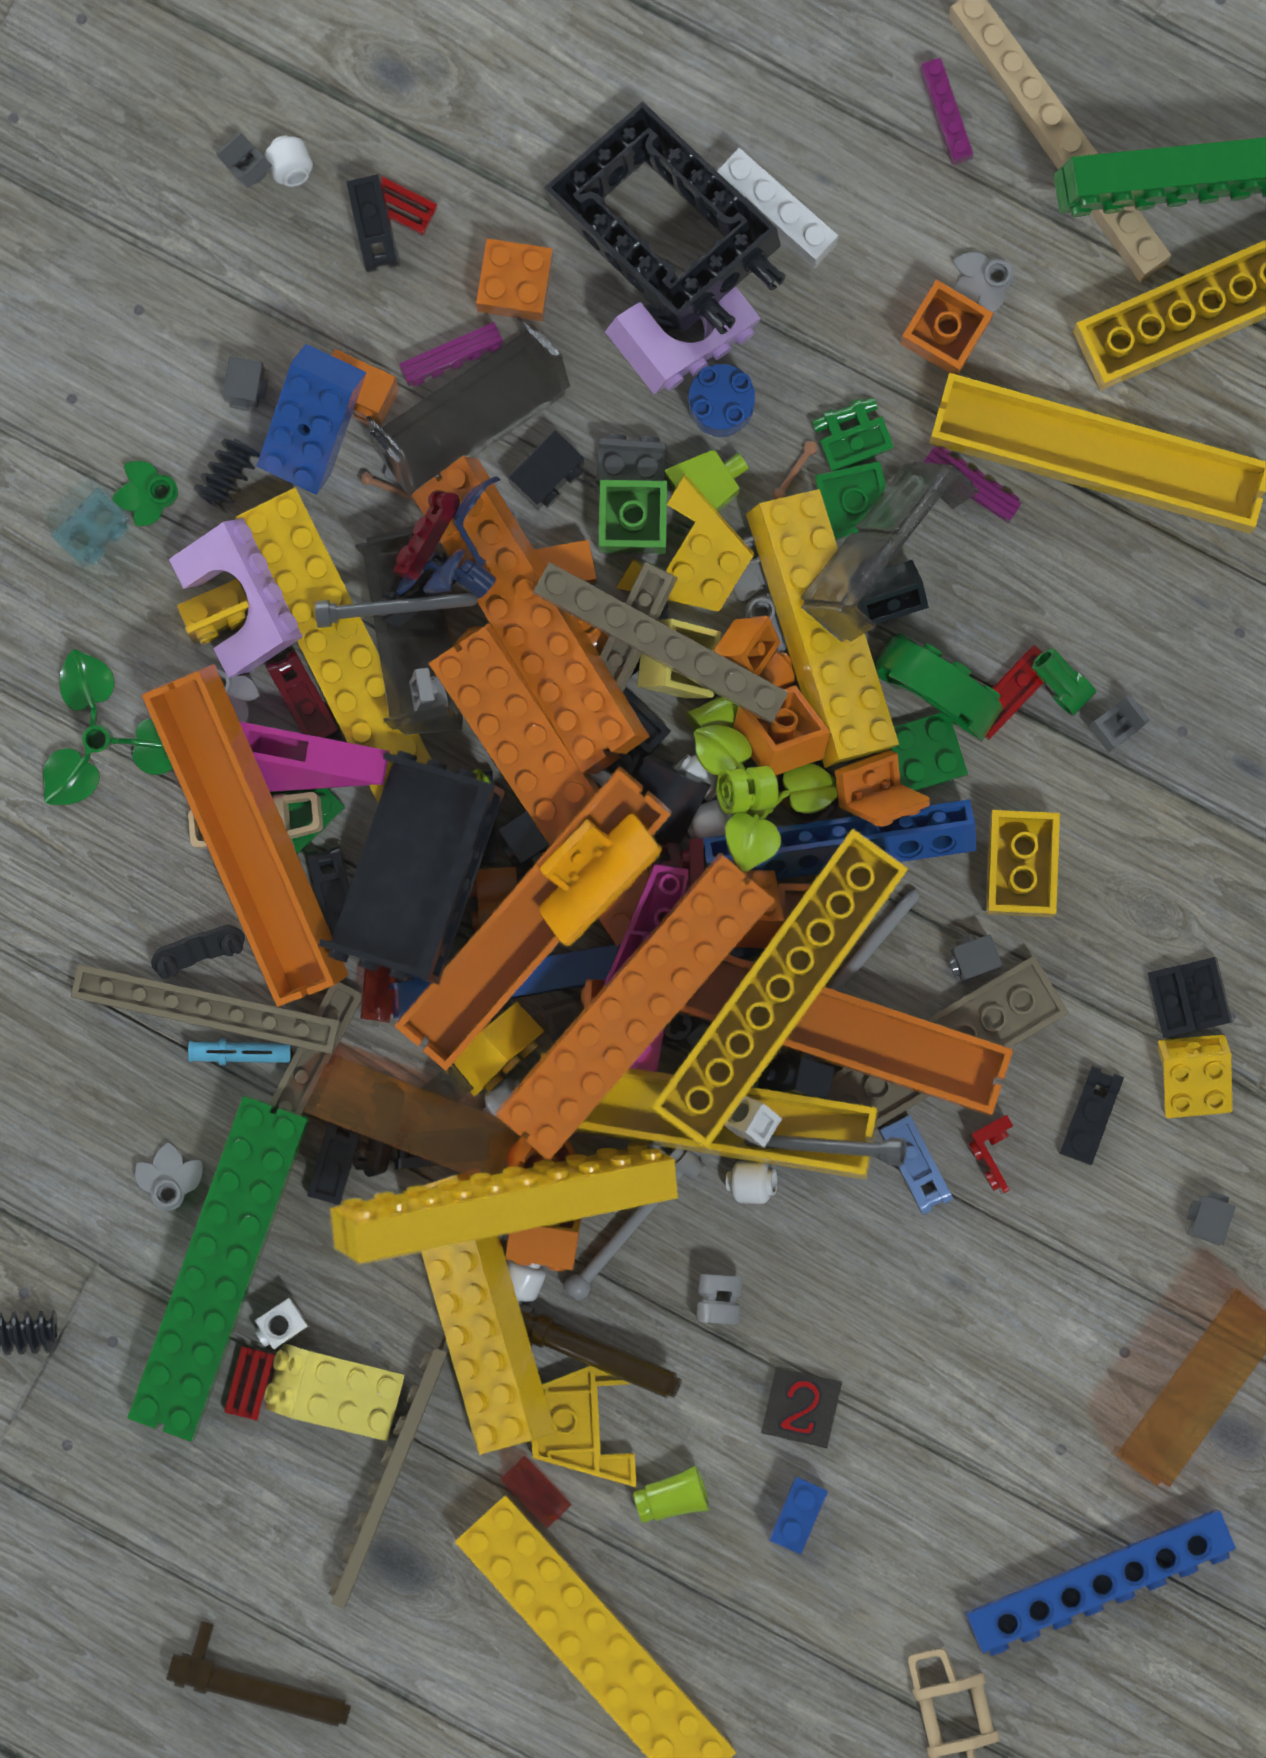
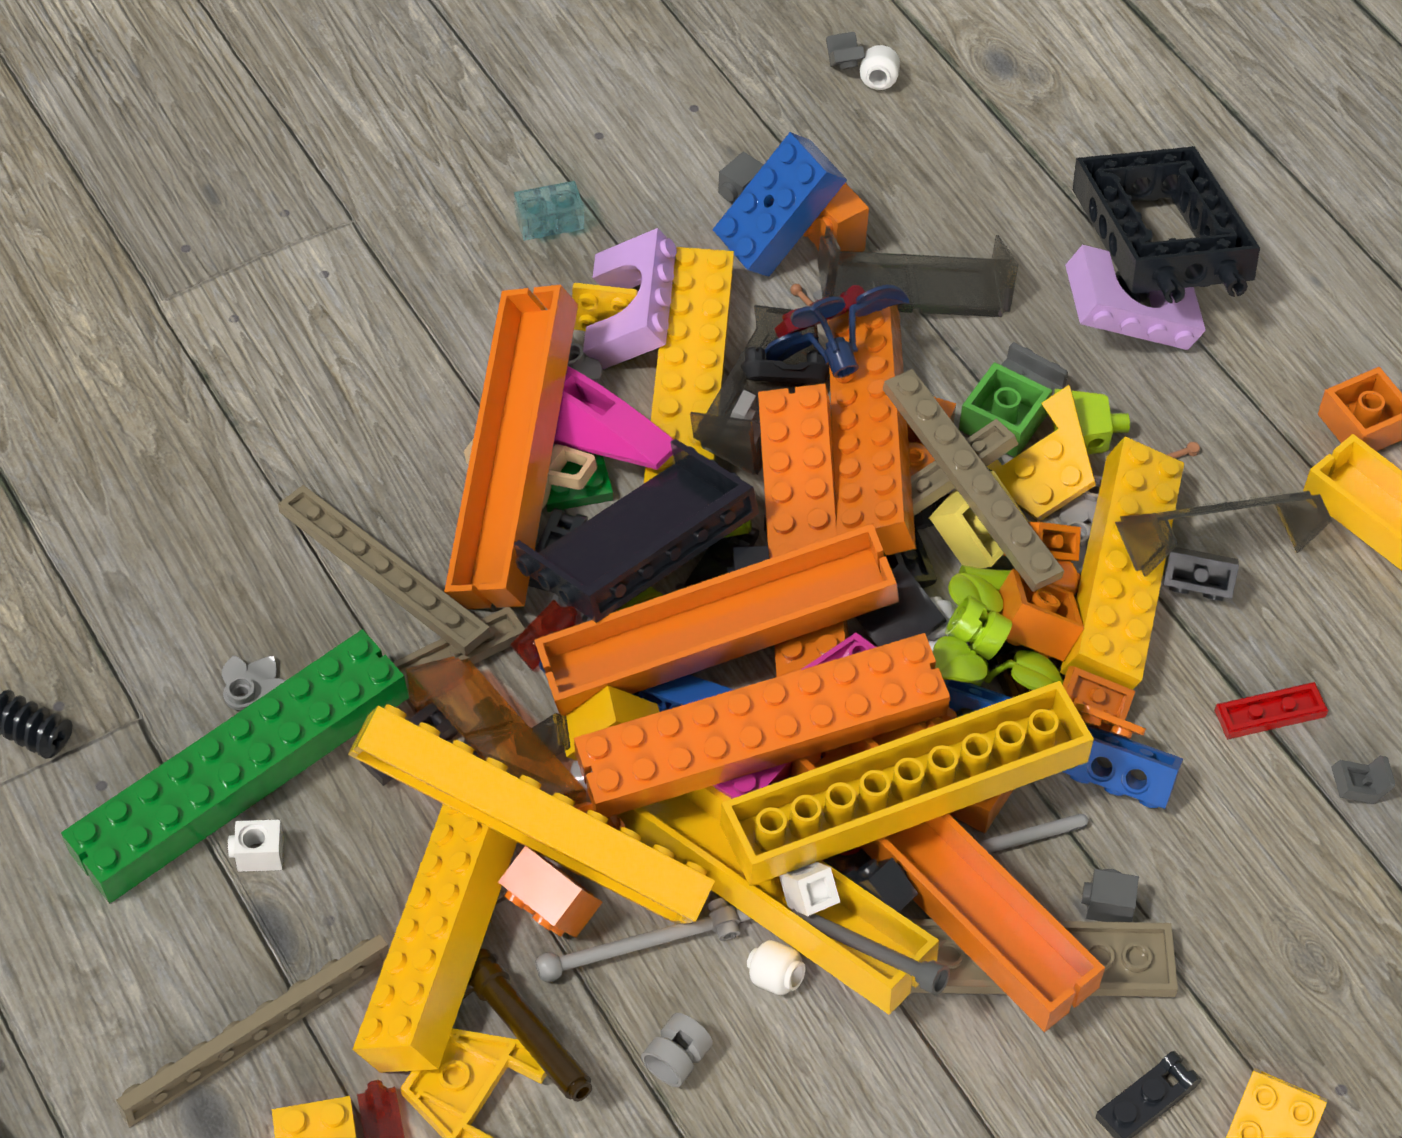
camera: 30 degrees right, 30 degrees down
green plant [43,649,173,806] -> none
green plate [112,461,178,527] -> none
black piece [151,924,245,979] -> none
medium azure pin [188,1038,291,1065] -> none
black piece [193,439,260,513] -> none
red tile [224,1346,275,1421] -> none
dark red plate [265,650,339,739] -> none
light yellow bracket [265,1343,405,1441] -> none
dark grey piece [315,592,478,628] -> none
black plate [346,174,400,273] -> none
red tile [381,176,438,236] -> none
magenta piece [399,322,503,387] -> none
orange brick [476,238,553,322] -> none
white head [506,1259,546,1305] -> none
black piece [508,430,584,511] -> none
light orange bracket [539,814,661,946] -> none
blue brick [688,364,755,437] -> none
white brick [717,148,838,269] -> none
green plate [811,397,894,472] -> none
green plate [814,461,895,541] -> none
green brick [874,633,1003,742] -> none
medium blue plate [880,1115,953,1215] -> none
green plate [890,713,968,791] -> none
magenta piece [922,446,1022,524] -> none
red bracket [968,1115,1013,1194] -> none
yellow brick [985,810,1060,918] -> none
green piece [1032,648,1097,716] -> none
black slope [1148,957,1233,1038] -> none

